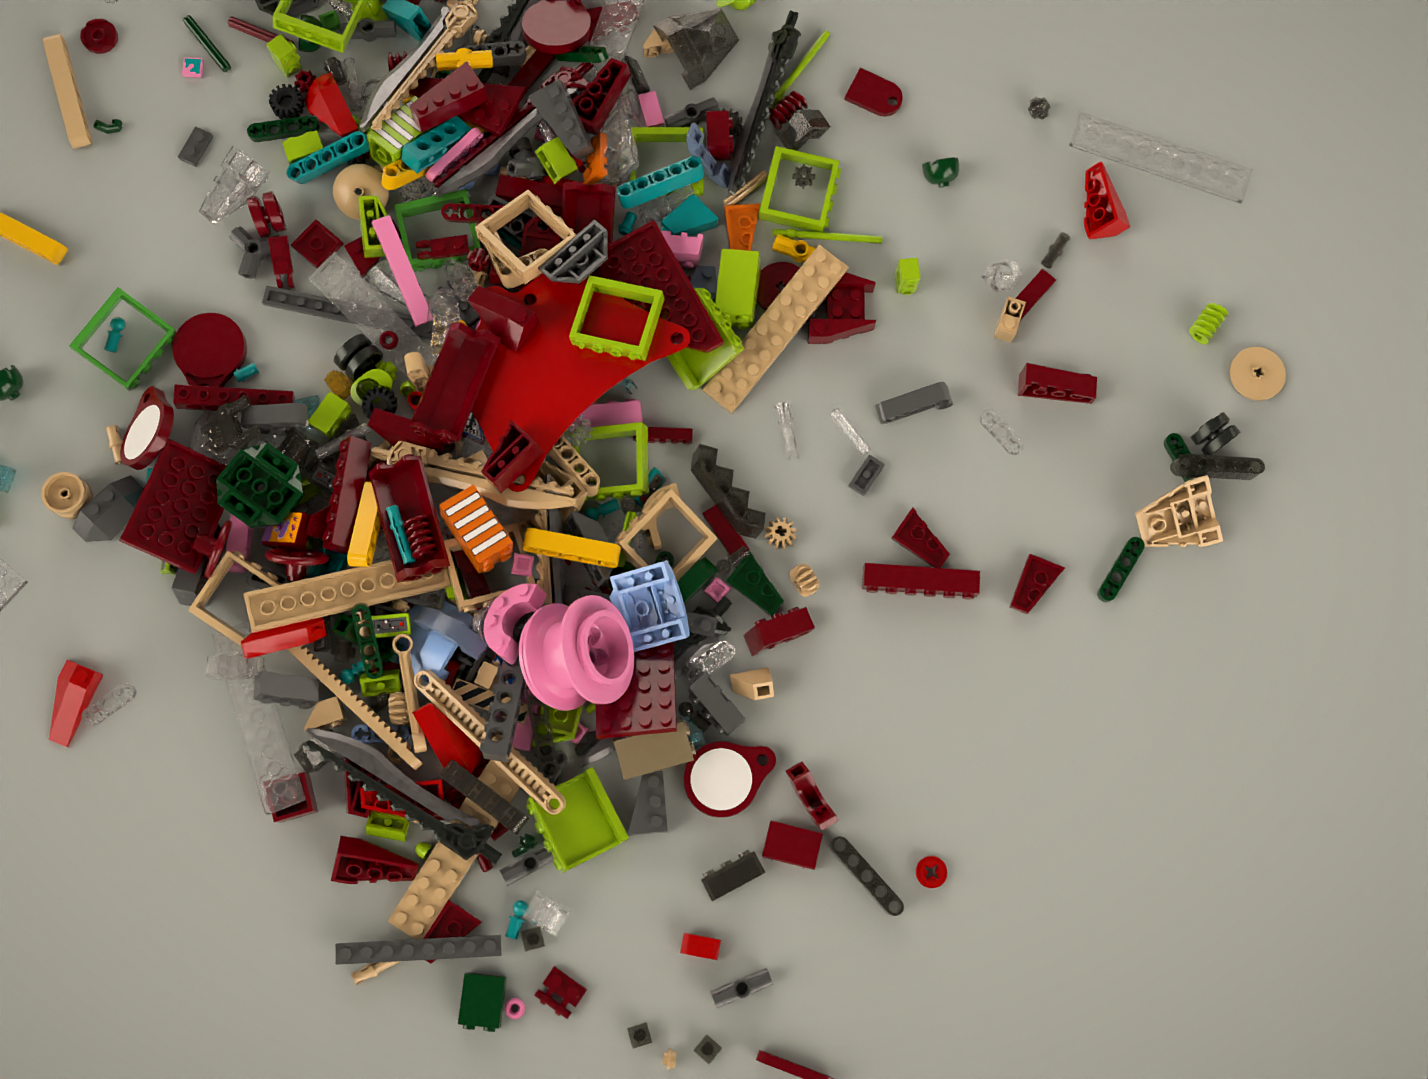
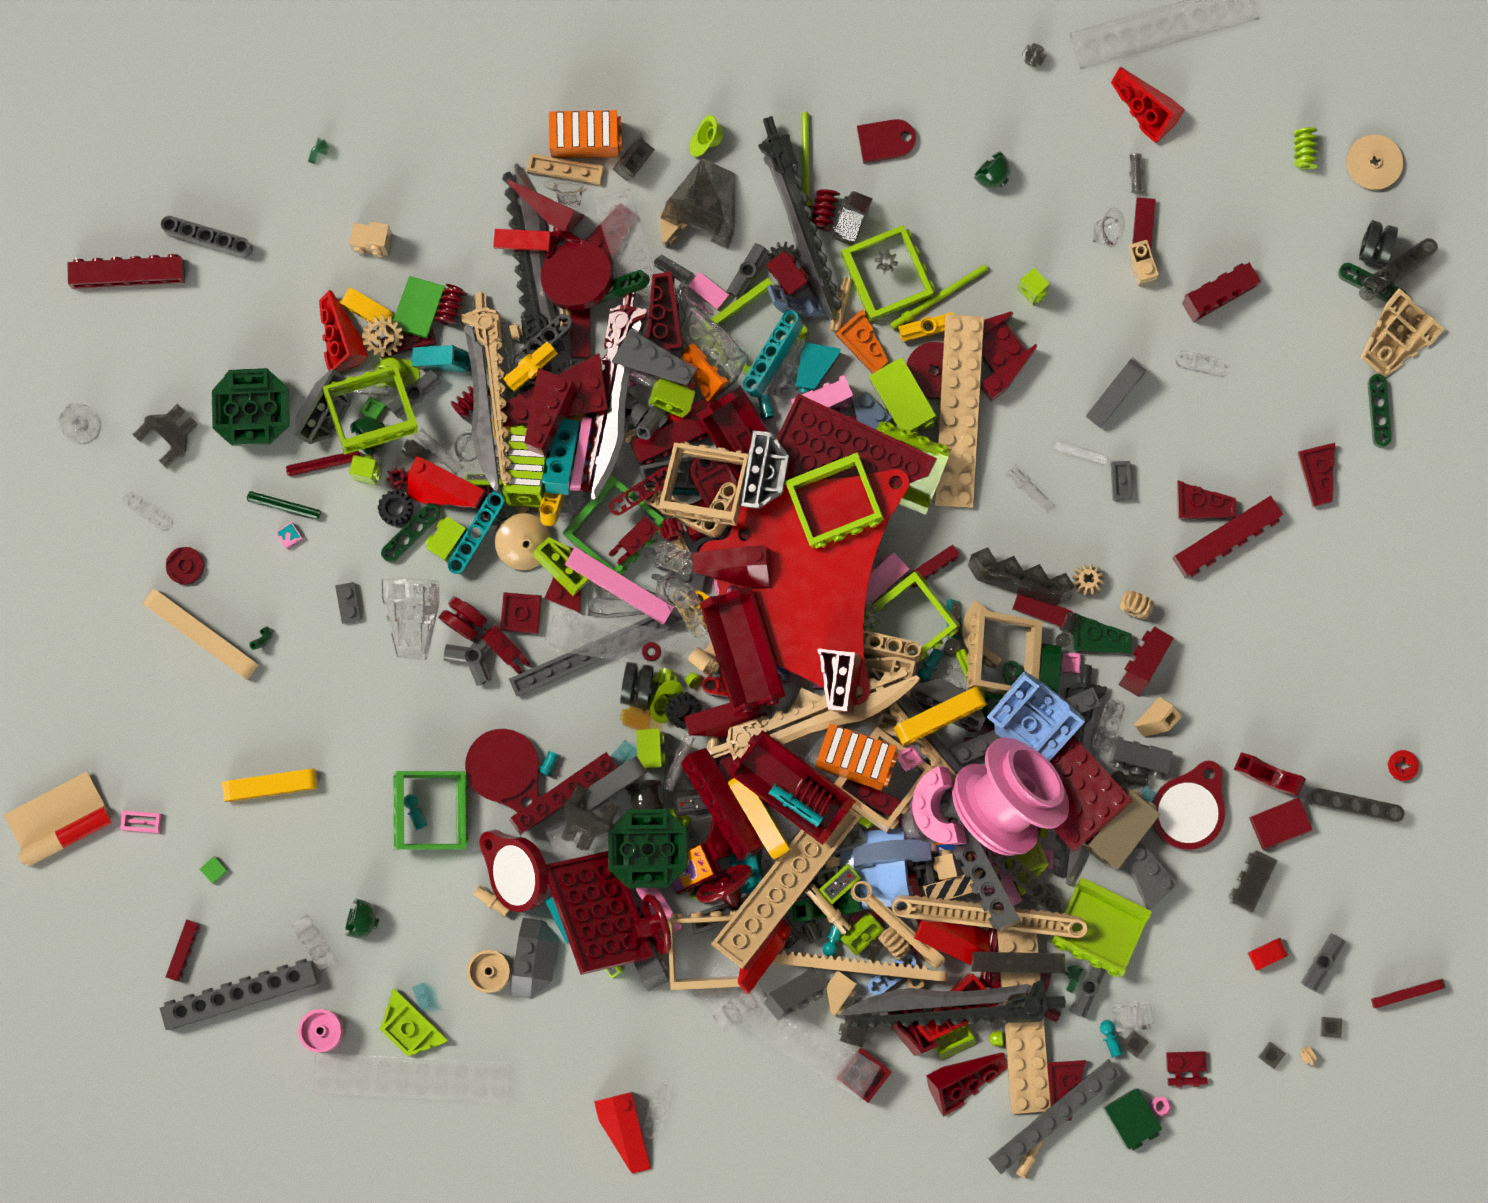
camera: 30 degrees left, 5 degrees up
dark green beam [352,603,383,679] -> none

